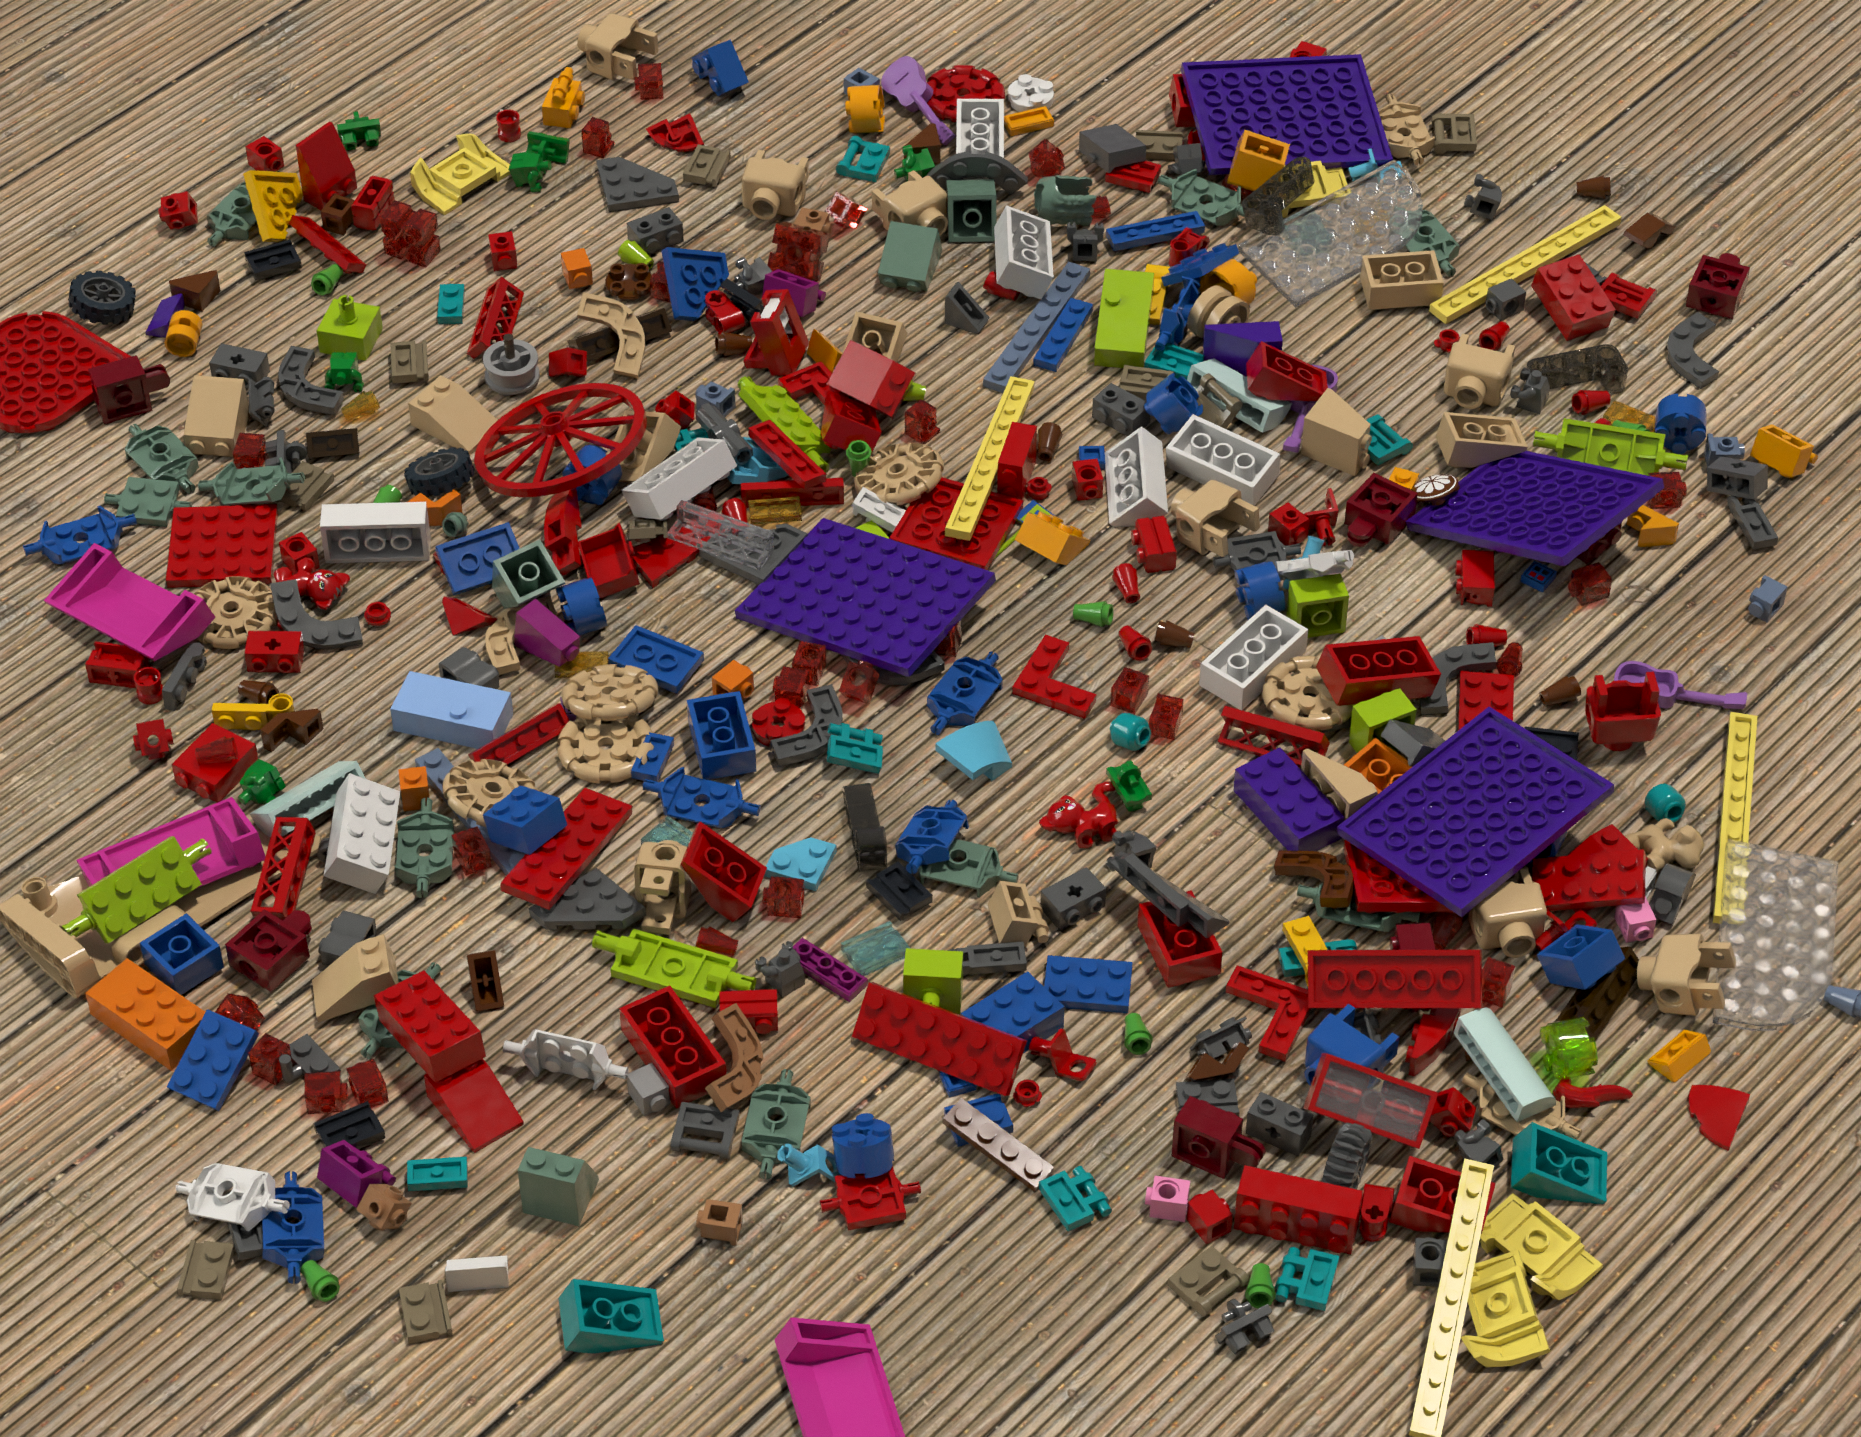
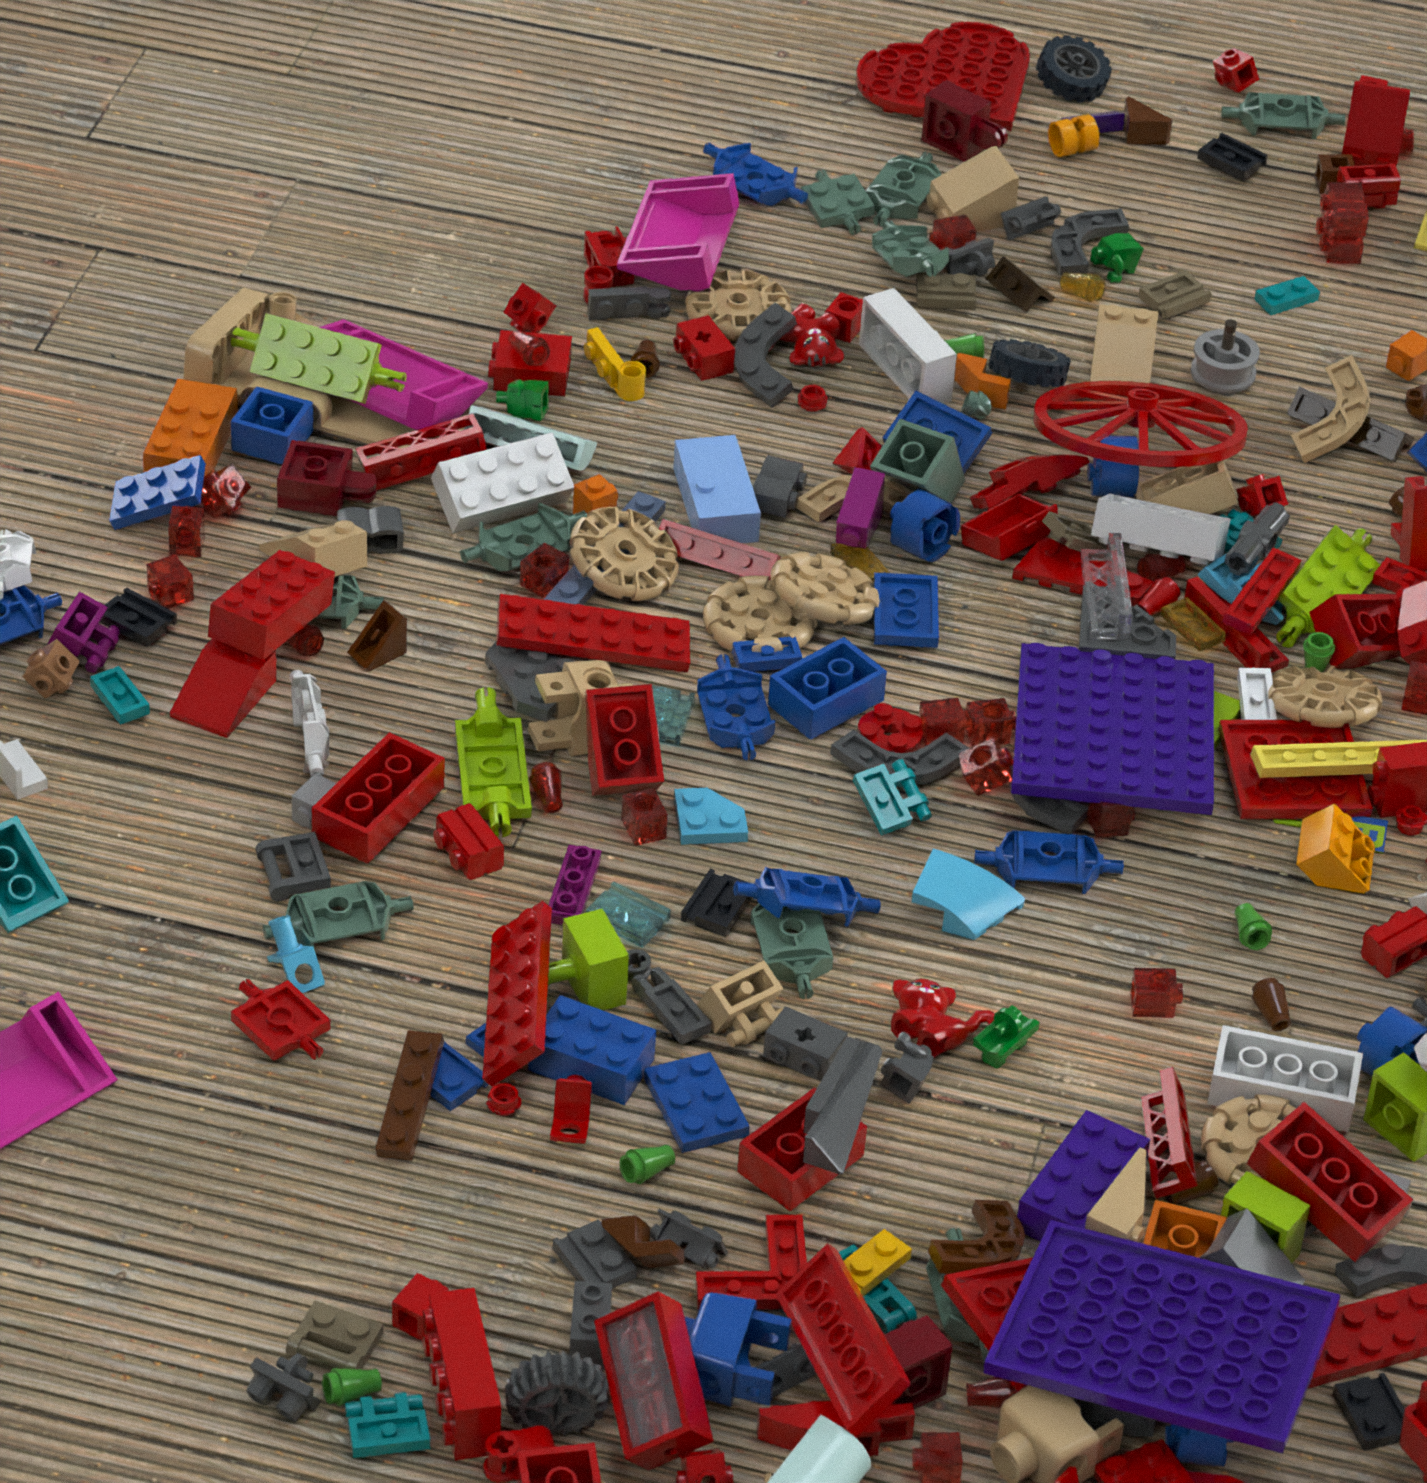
camera: 60 degrees right, 5 degrees down
red plate [166,504,278,588] -> none
dark grey brick [209,343,270,389] -> none
yellow plate [243,170,303,242] -> none
reddish brown slope [260,709,324,753] -> none
dark grey plate [279,1034,341,1090] -> none
red plate [289,215,367,274] -> none
bright green cone [311,264,343,295] -> none
lime brick [316,295,383,361] -> none
clear red brick [346,1059,389,1108] -> none
red fence [467,276,524,359] -> none
blue brick [483,785,567,855] -> none
red brick [488,231,518,271] -> none
sand green slope [518,1147,599,1226] -> none
red panel [549,347,587,377] -> none
sand blue brick [695,381,736,417] -> none
medium nougat brick [696,1199,743,1246] -> none
medium nougat plate [705,1003,764,1112] -> none
orange brick [712,660,754,700] -> none
dark grey piece [755,941,805,998] -> none
blue brick [832,1113,894,1178] -> none
clear smoke beam [843,783,887,872] -> none
red plate [1012,634,1097,719] -> none
teal plate [1039,1166,1112,1231] -> none
teal head [1110,713,1151,751] -> none
red cone [1112,563,1140,603] -> none
red cone [1118,625,1152,661] -> none
bright pink brick [1145,1176,1190,1222] -> none
clear red brick [1149,694,1184,740] -> none
dark red brick [1171,1096,1266,1179] -> none

